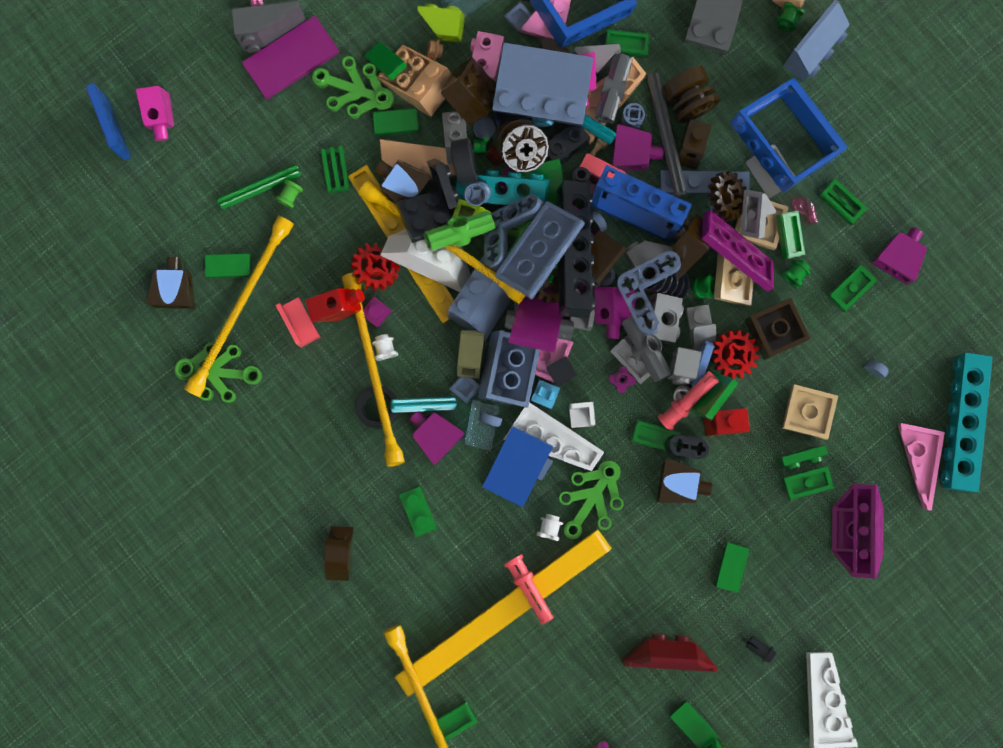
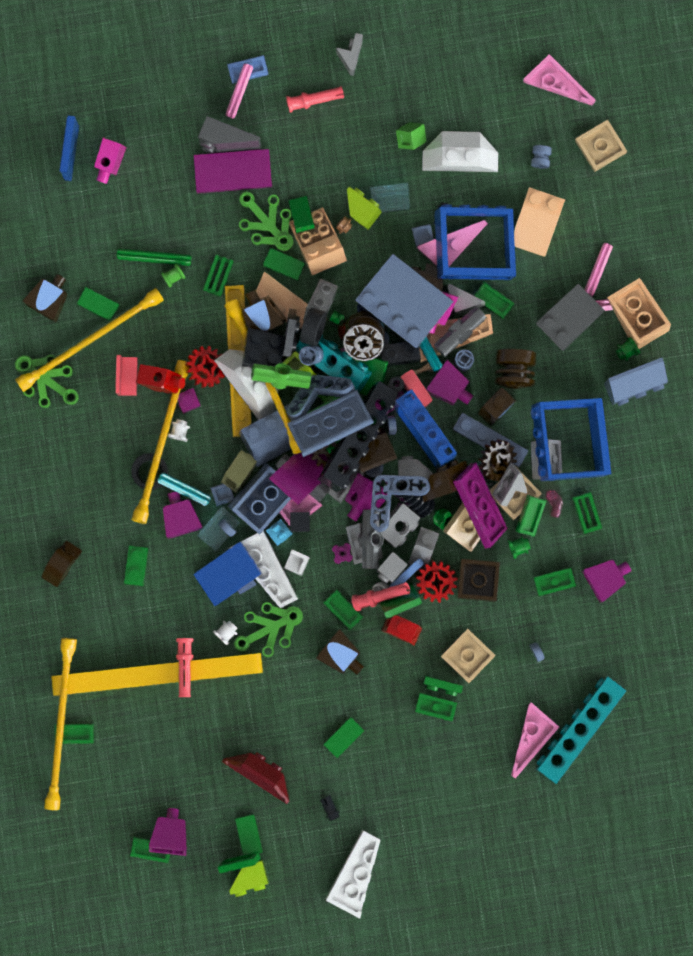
camera: 30 degrees right, 0 degrees up
dark brown brick [440,57,497,126] -> none
bright pink brick [470,31,504,81] -> none
sand blue tile [474,117,496,140] -> none
dark grey axle [647,72,686,196] -> none
black beam [665,435,709,459] -> none
magenta wedge [832,484,884,579] -> none

